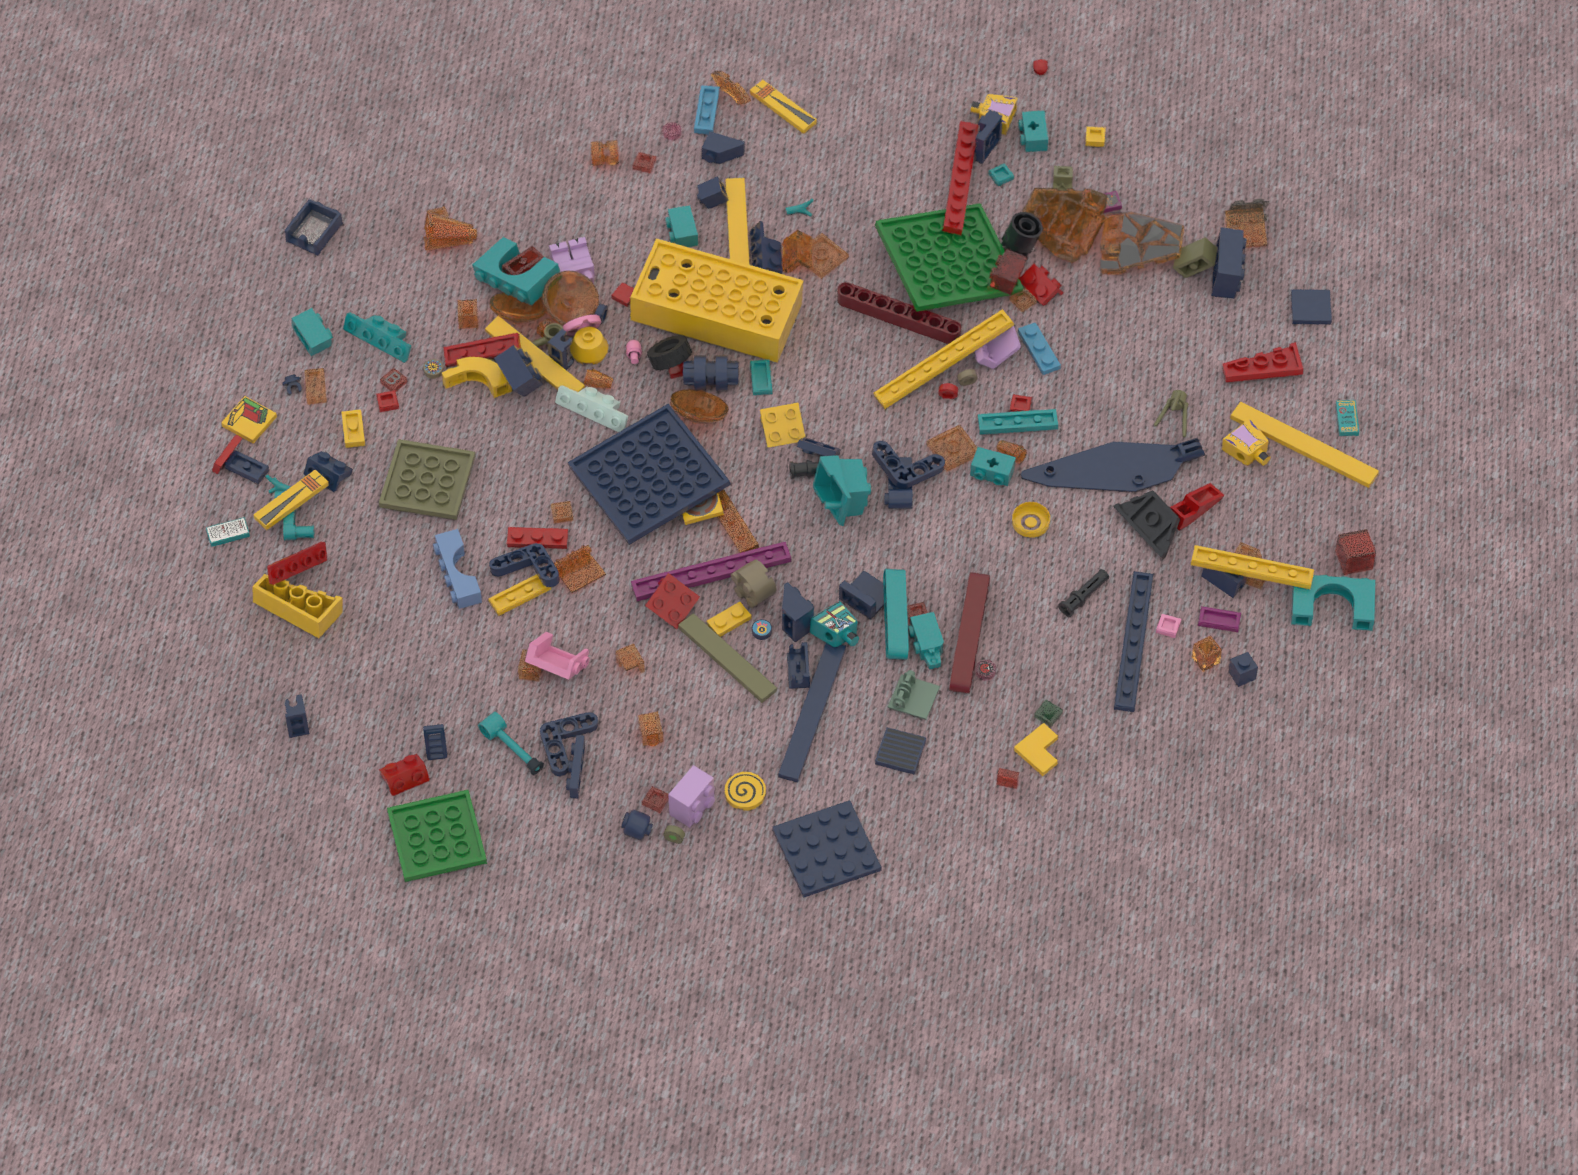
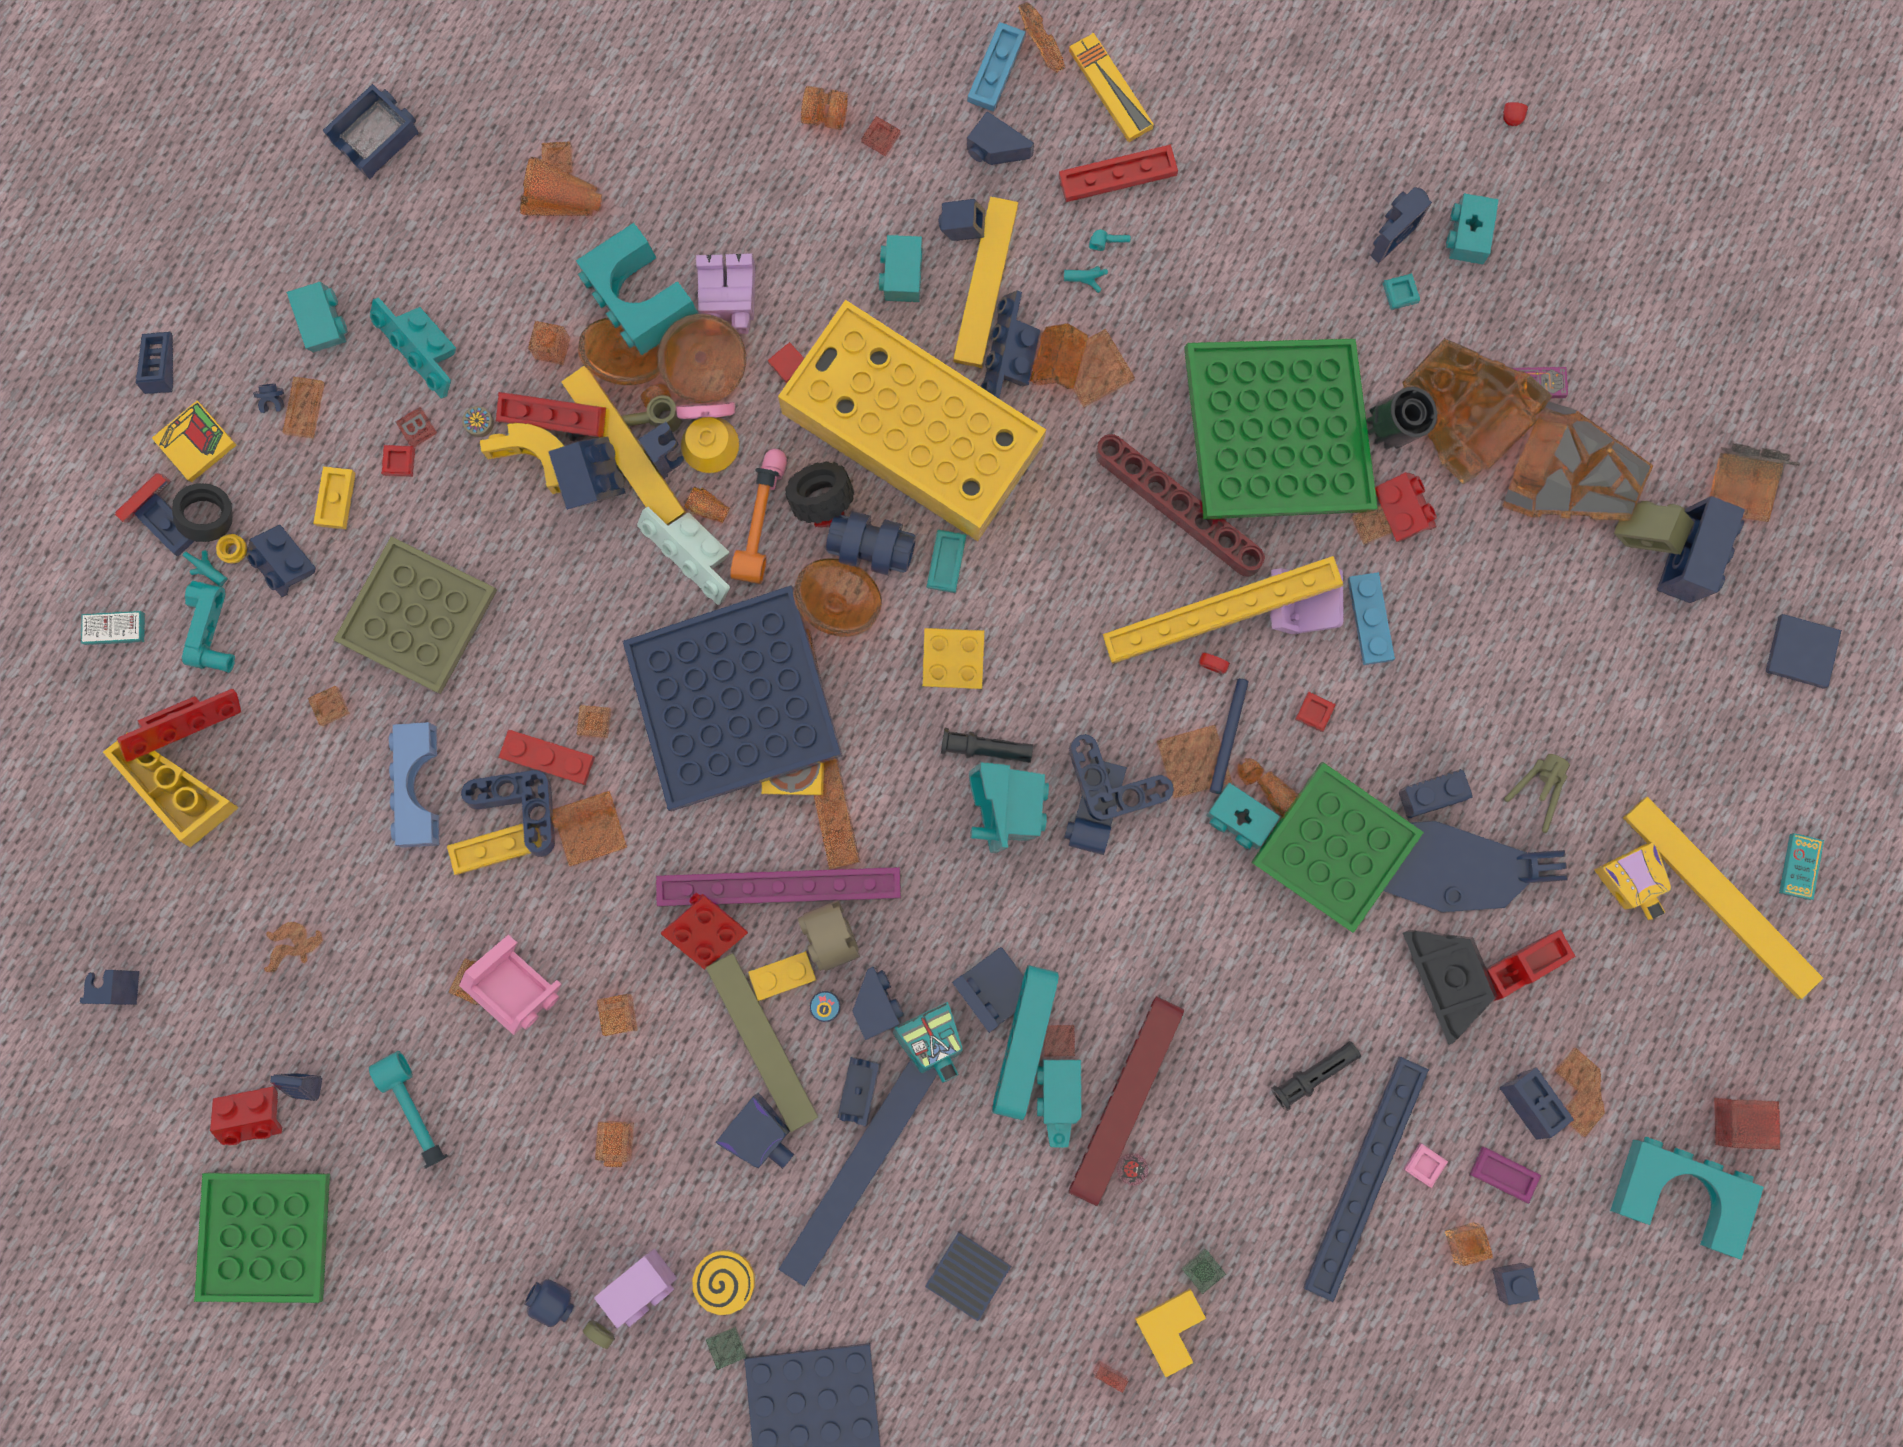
camera: 20 degrees right, 25 degrees up
yellow tile [253,470,329,530] -> none
clear red brick [502,246,544,275] -> none
dark blue beam [540,712,598,776] -> none
dark blue plate [566,735,585,799] -> none
dark blue tile [595,303,608,324] -> none
clear red tile [642,786,669,813] -> none
clear pink tile [663,122,681,140] -> none
dark blue plate [797,437,841,456] -> none
sand green hinge [888,670,940,720] -> none
red plate [943,121,978,235] -> none
dark tan tile [957,369,978,386] -> none
torso [971,94,1017,135] -> none
teal plate [978,409,1058,435] -> none
clear red brick [989,249,1028,295] -> none
yellow piece [1012,502,1050,538] -> none
olive slope [1053,166,1073,200] -> none
yellow plate [1085,127,1105,147] -> none
yellow tile [1191,545,1314,589] -> none
red wing [1222,342,1303,383] -> none
none -> dark blue slope [135,331,173,394]
none -> black tyre [172,483,233,542]
none -> yellow plate [216,534,247,564]
none -> clear orange piece [264,922,323,972]
none -> clear orange tile [308,686,350,726]
none -> clear green tile [706,1326,747,1370]
none -> dark blue torso [715,1093,795,1169]
none -> orange piece [730,468,779,584]
none -> red plate [1059,144,1178,202]
none -> teal hand [1089,229,1131,251]
none -> dark blue bar [1209,678,1249,794]
none -> clear orange hinge [1237,758,1264,785]
none -> green plate [1251,762,1424,933]
none -> dark blue brick [1399,769,1473,819]

